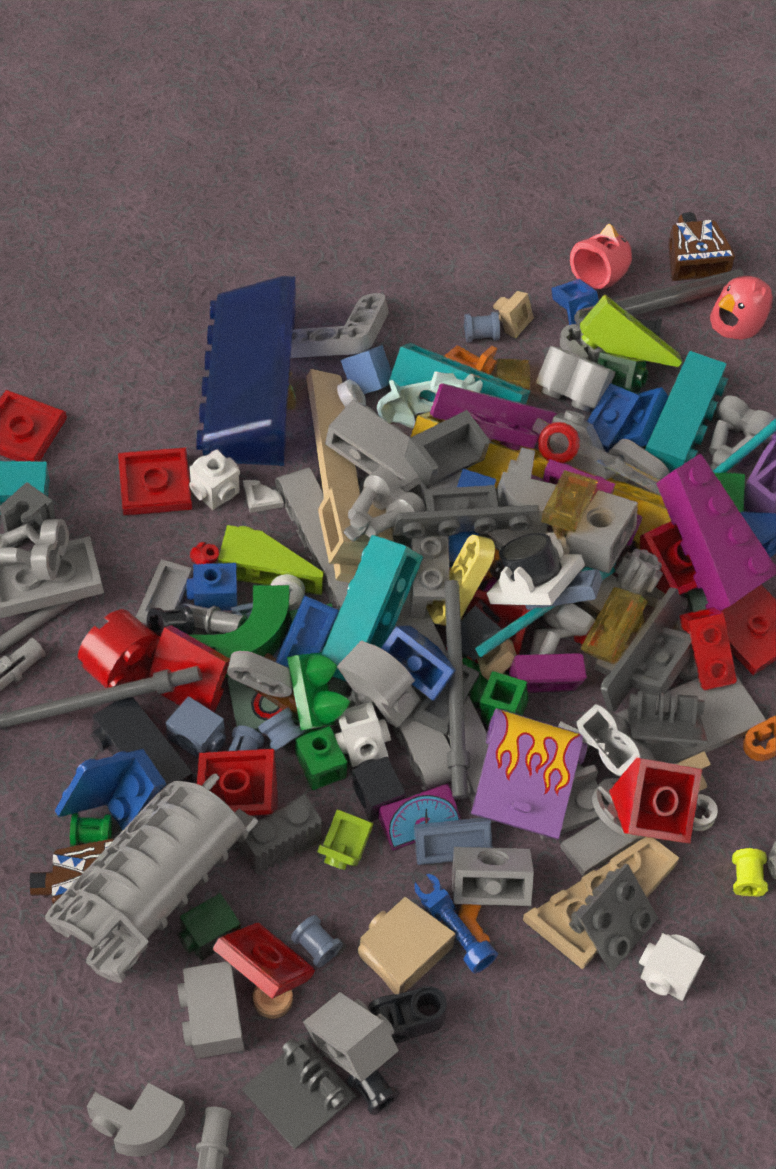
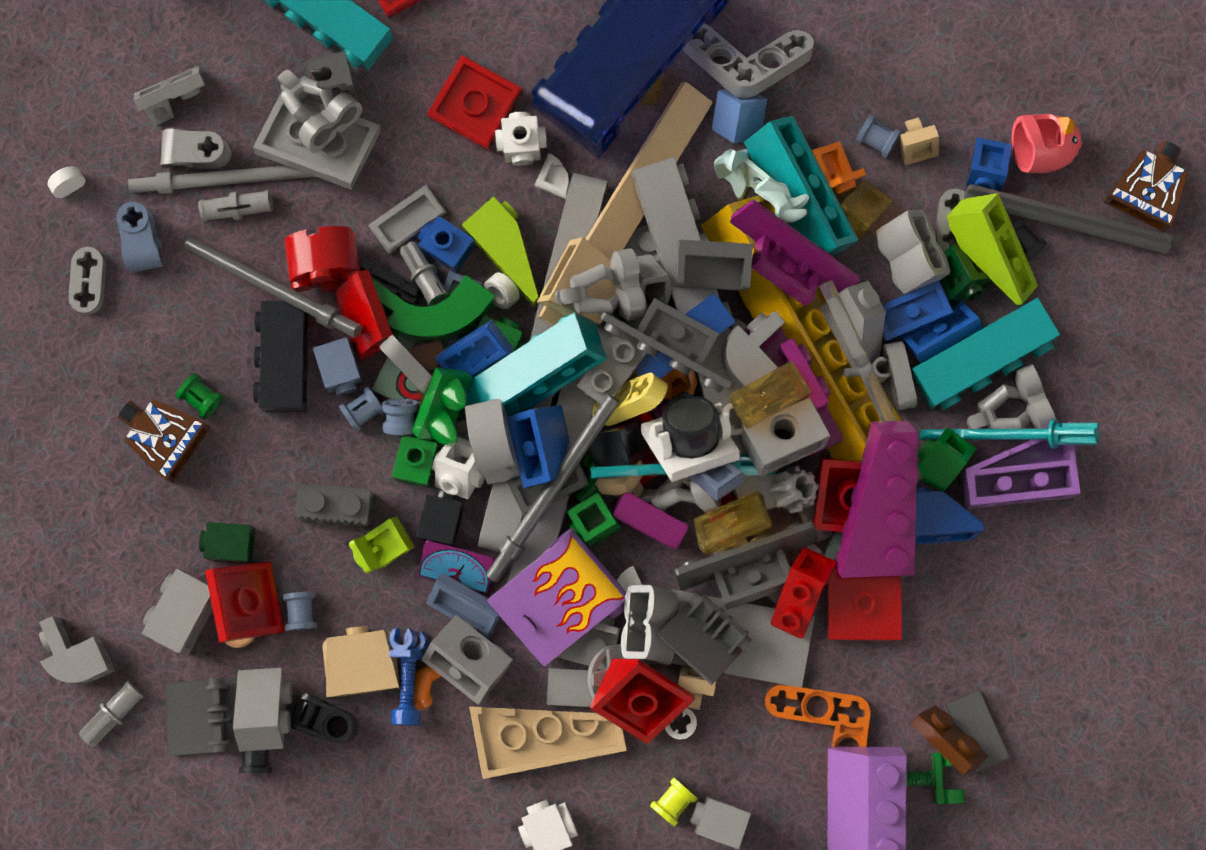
camera: 50 degrees right, 25 degrees up
light grey piece [45,774,258,983] -> none
blue bracket [55,749,166,830] -> none
black bush [146,605,194,637] -> none
red arm [190,542,219,564] -> none
red slope [197,749,278,815] -> none
white tile [337,379,366,408] -> none
red piece [538,422,580,463] -> none
dark grey hinge [569,864,658,972] -> none
coral piece [710,276,773,340] -> none

